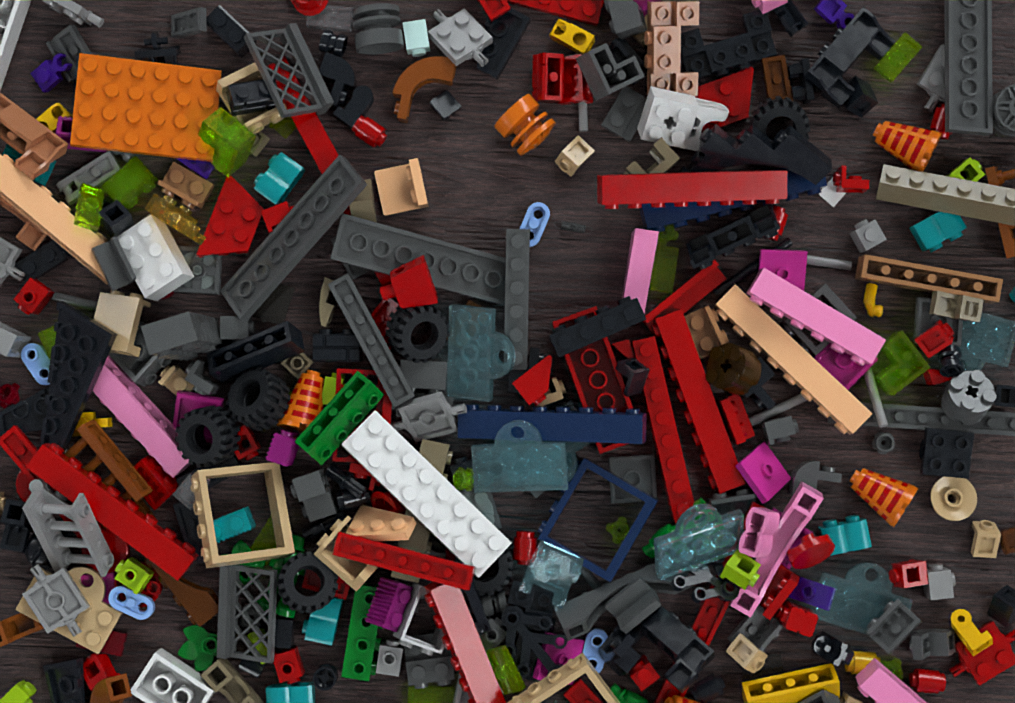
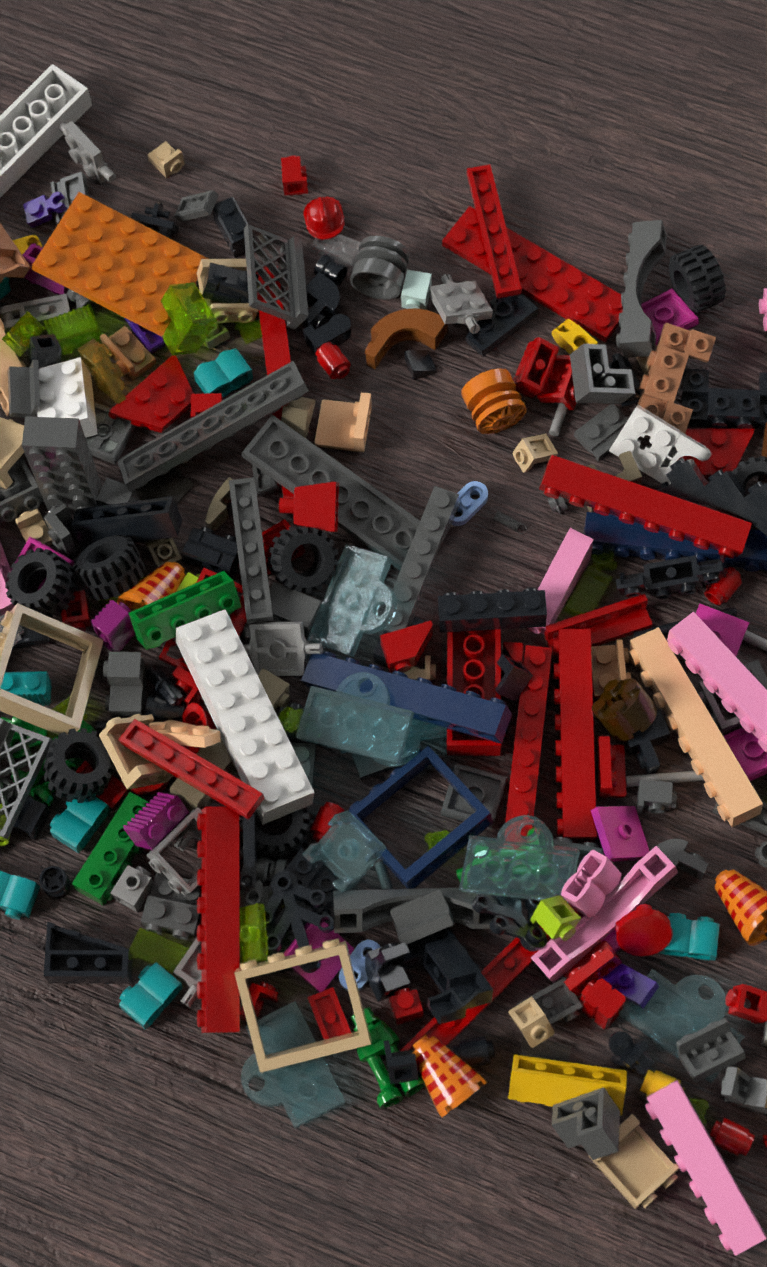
camera: 25 degrees right, 20 degrees down
red brick [274,646,305,684] -> none

